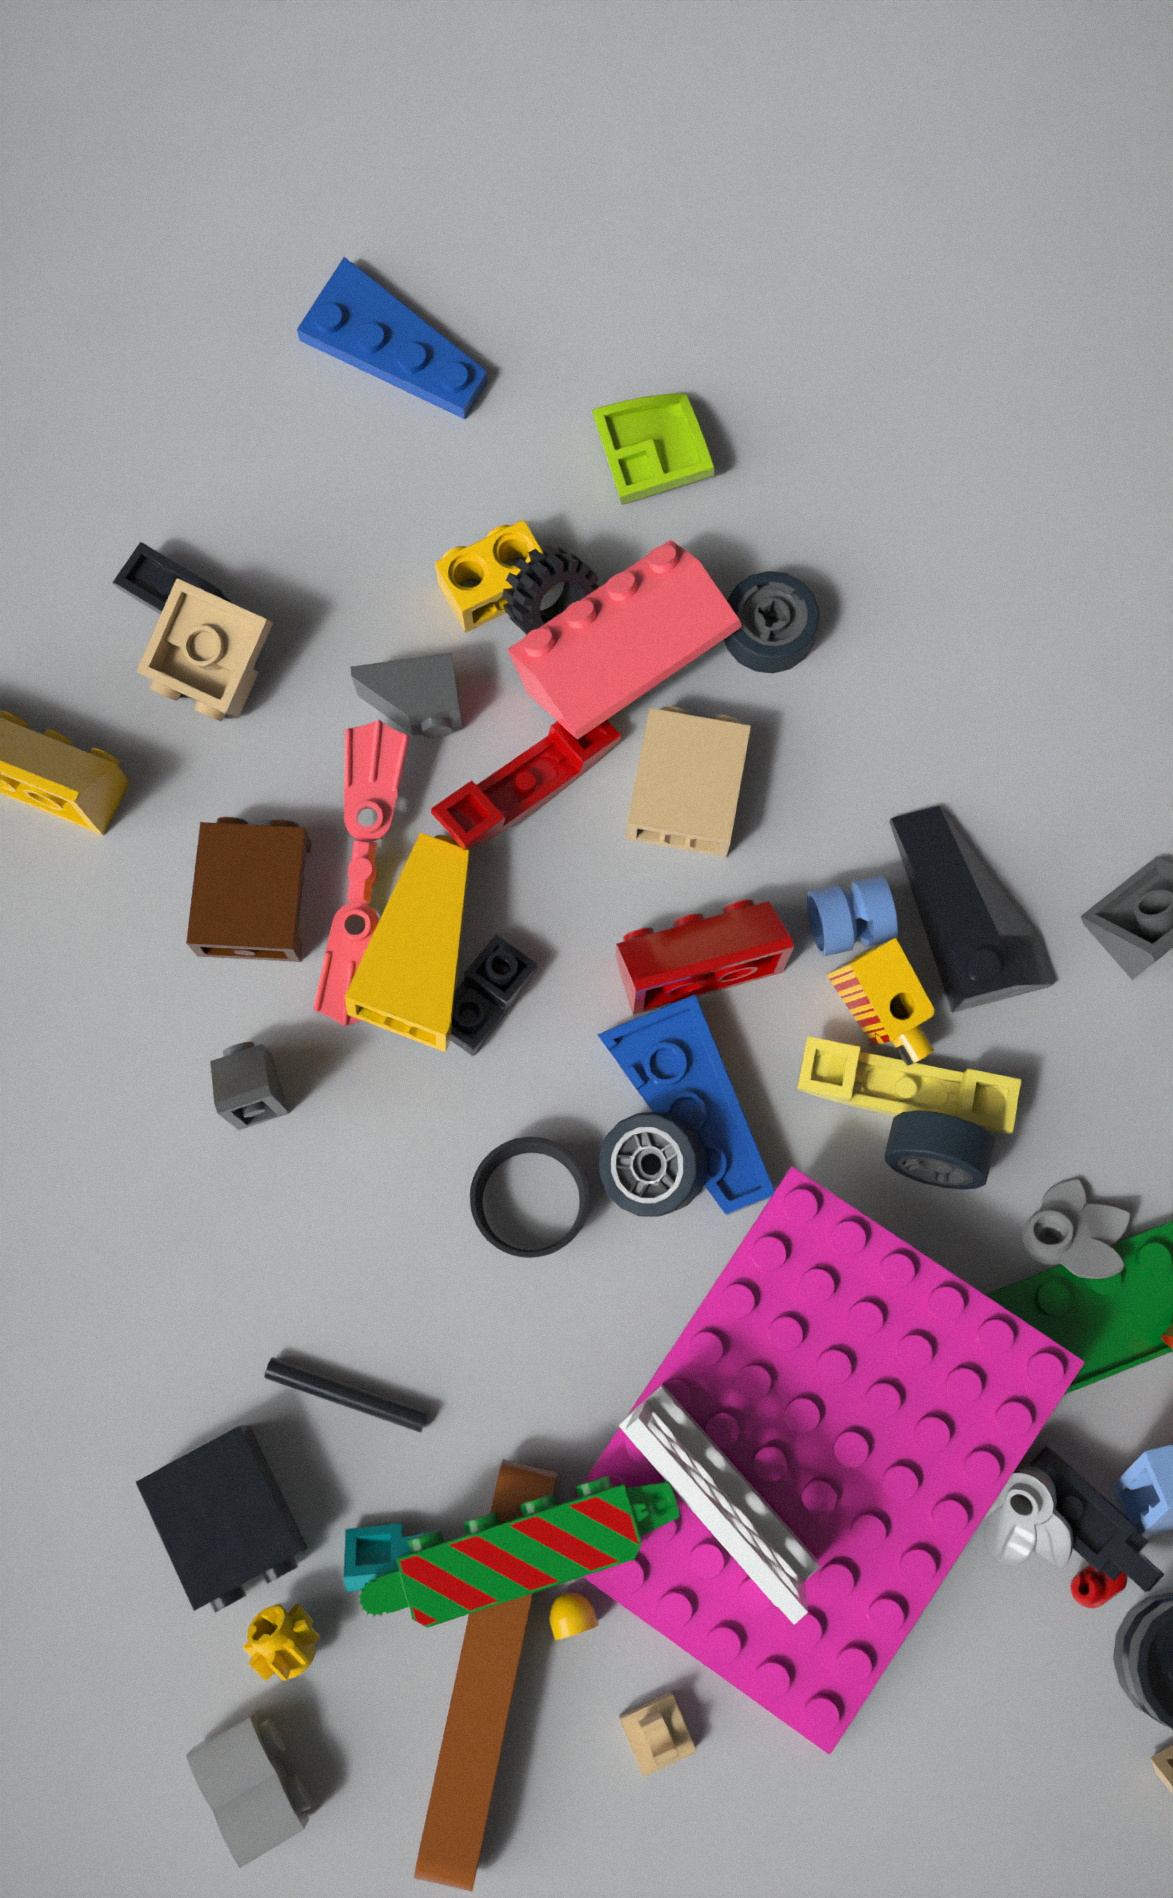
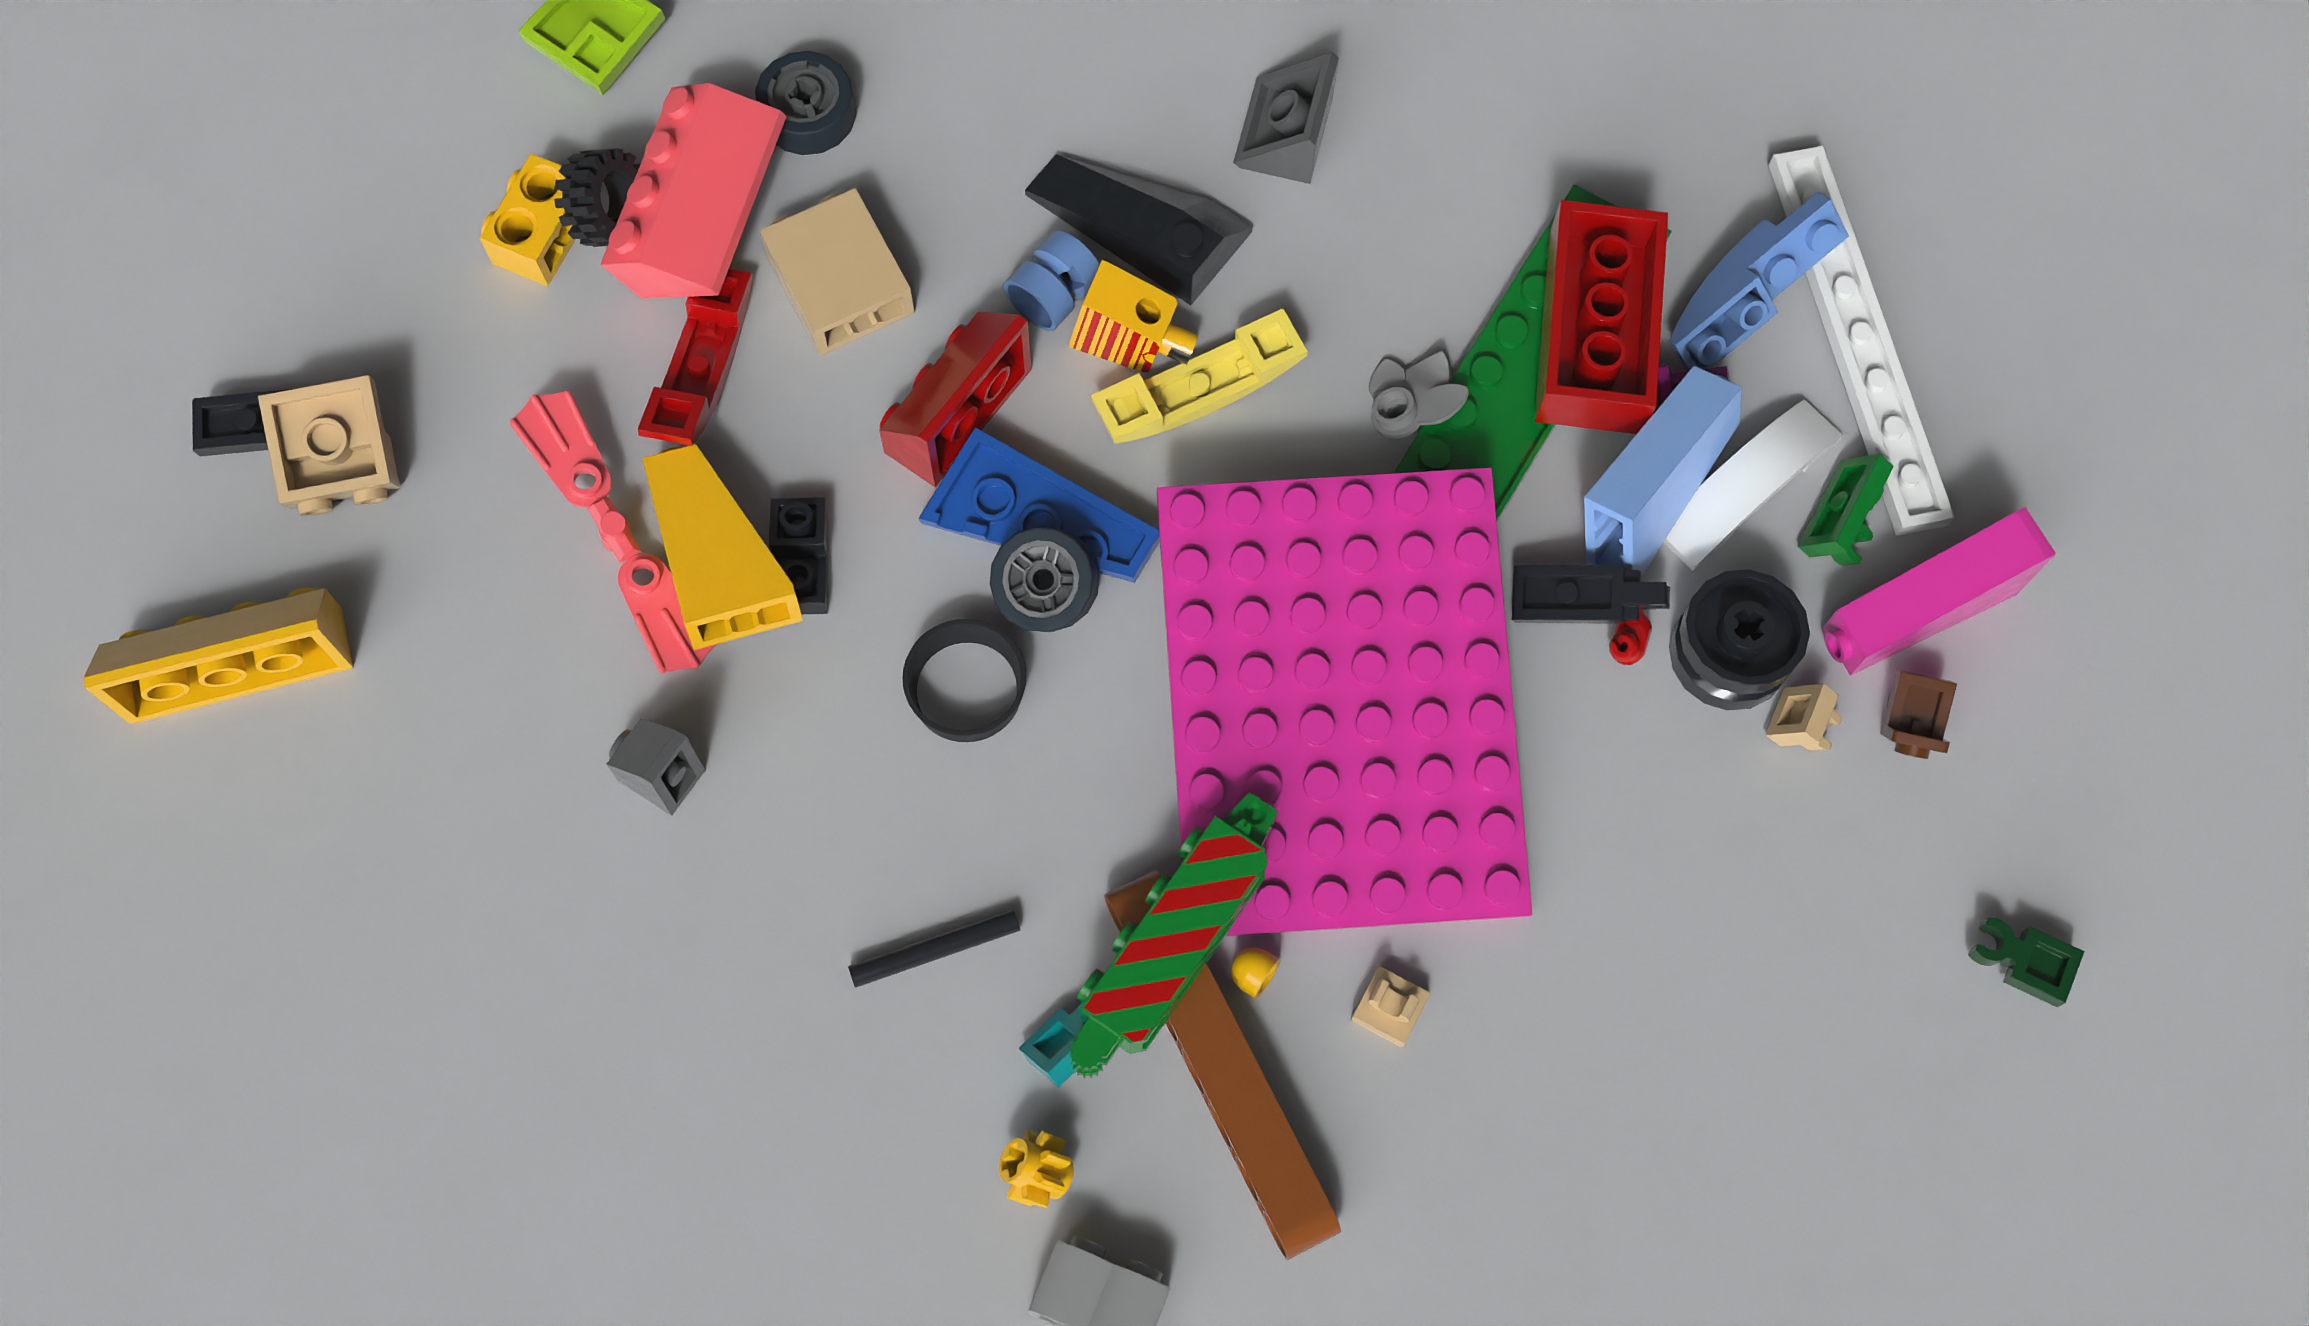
camera: 40 degrees left, 5 degrees down
black brick [136,1425,308,1613] -> none
reddish brown panel [186,817,312,962] -> none
blue wing [297,257,488,419] -> none
dark grey slope [350,653,463,738] -> none
white fence [618,1384,820,1625] -> none
black wheel [885,1110,995,1190] -> none
light grey plate [983,1466,1073,1568] -> none

